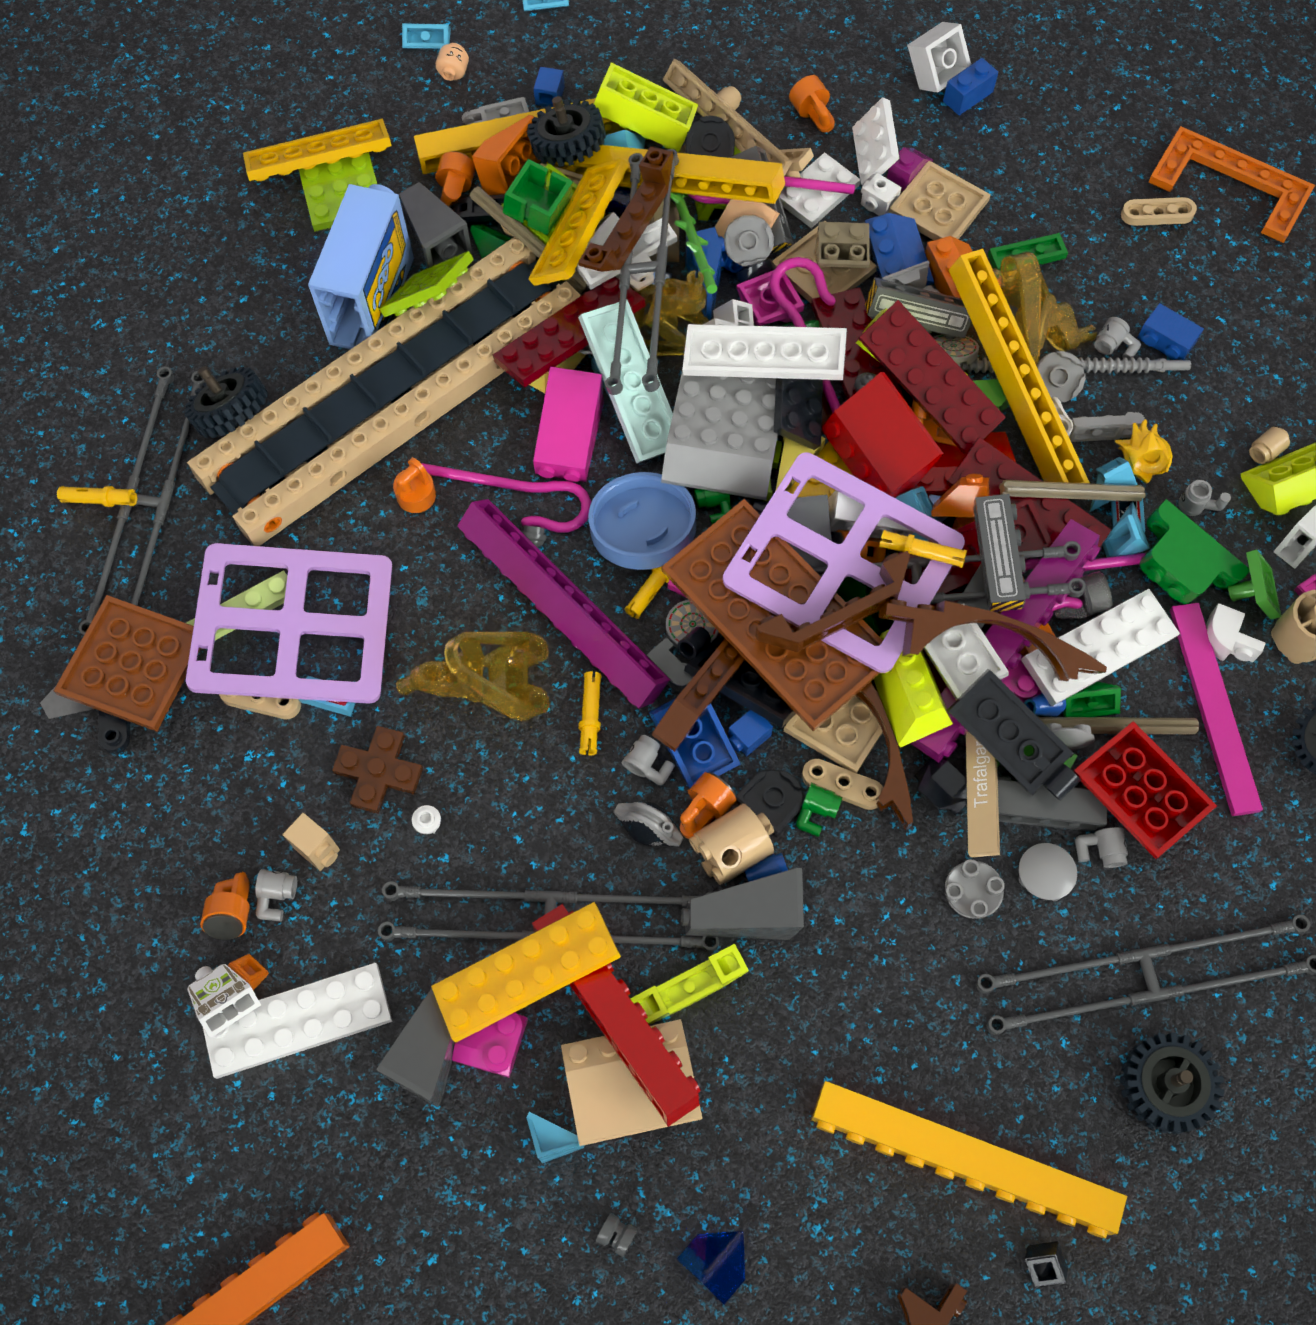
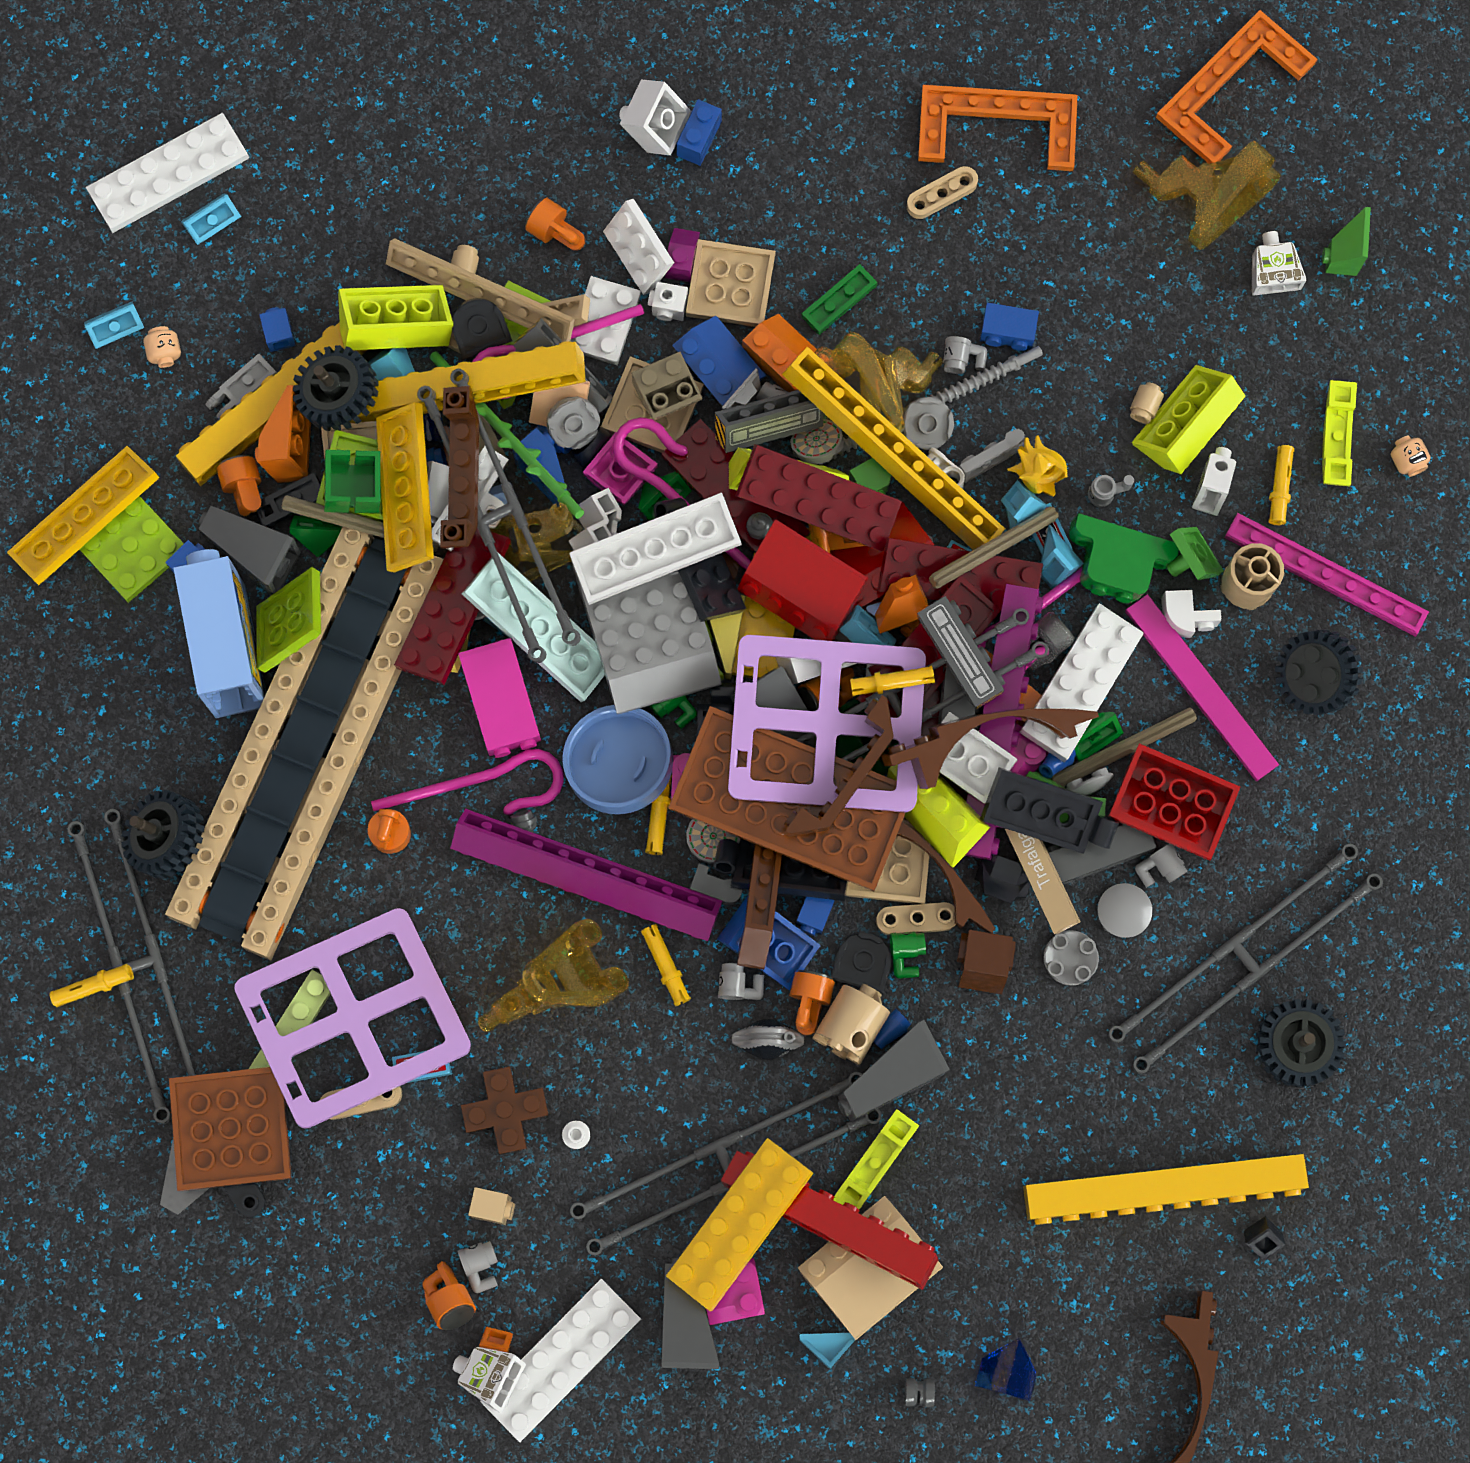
camera: 30 degrees left, 10 degrees up
none -> reddish brown plate [957,930,1016,994]

